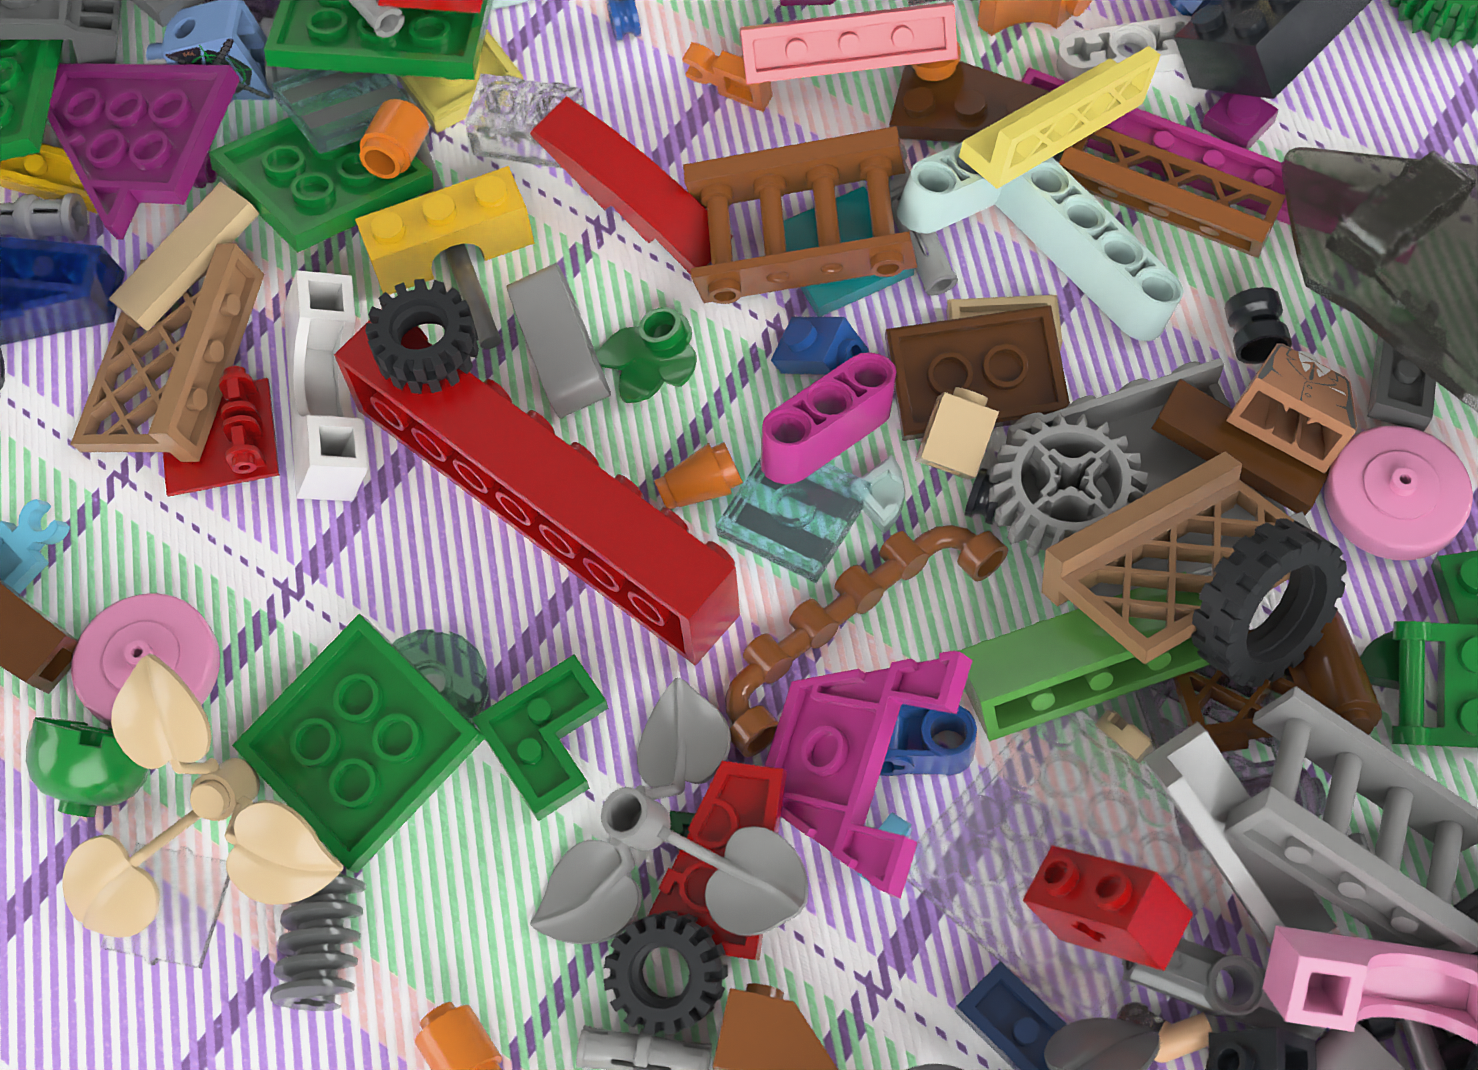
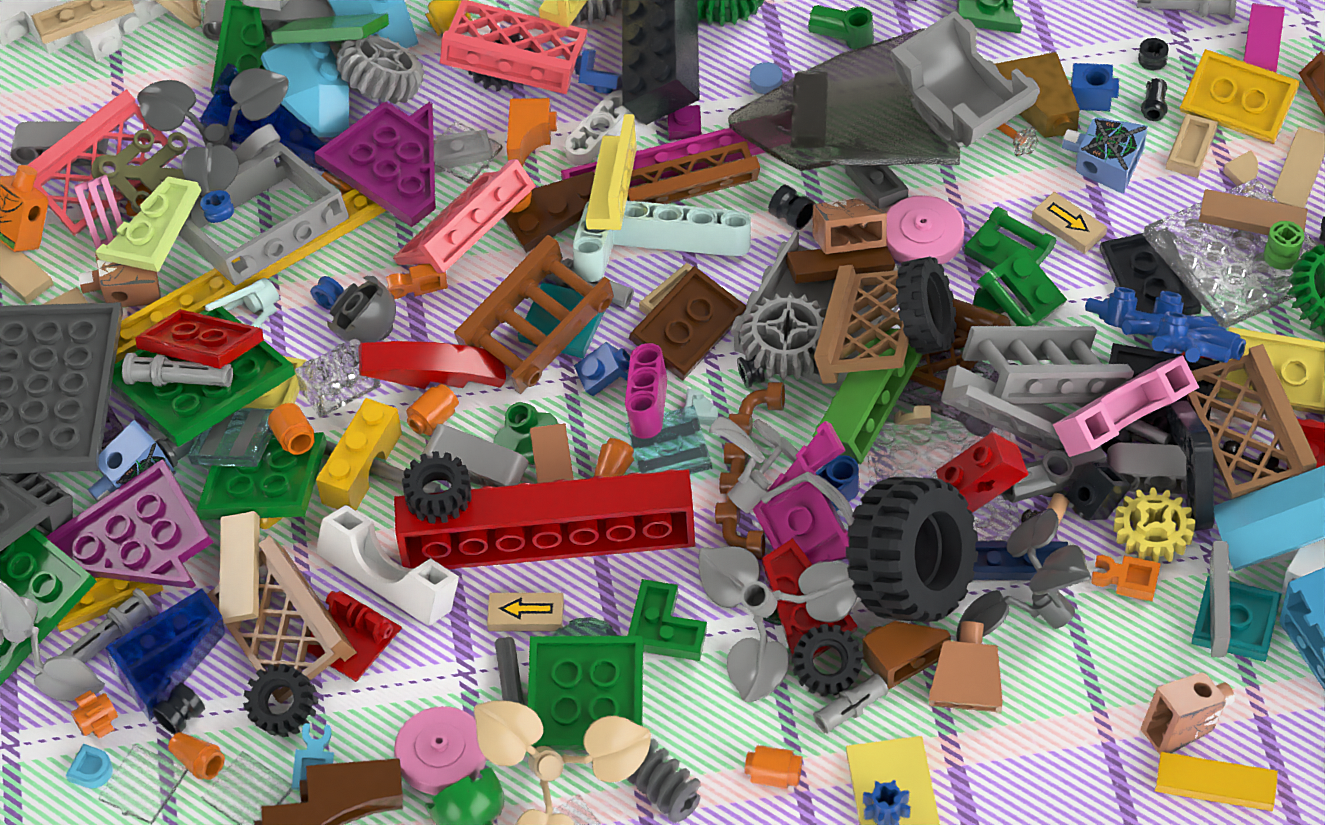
camera: 45 degrees left, 10 degrees down
tan brick [915,387,999,480] -> none
none -> black tyre [243,664,318,737]
none -> dark grey cylinder [327,276,396,346]
none -> orange brick [406,384,459,435]
none -> tan tile [487,593,564,631]
none -> dark grey axle [495,636,524,705]
none -> nougat tile [530,423,574,483]
none -> light grey plant [709,416,854,527]
none -> medium blue tile [750,62,783,94]
none -> black tyre [846,476,978,623]

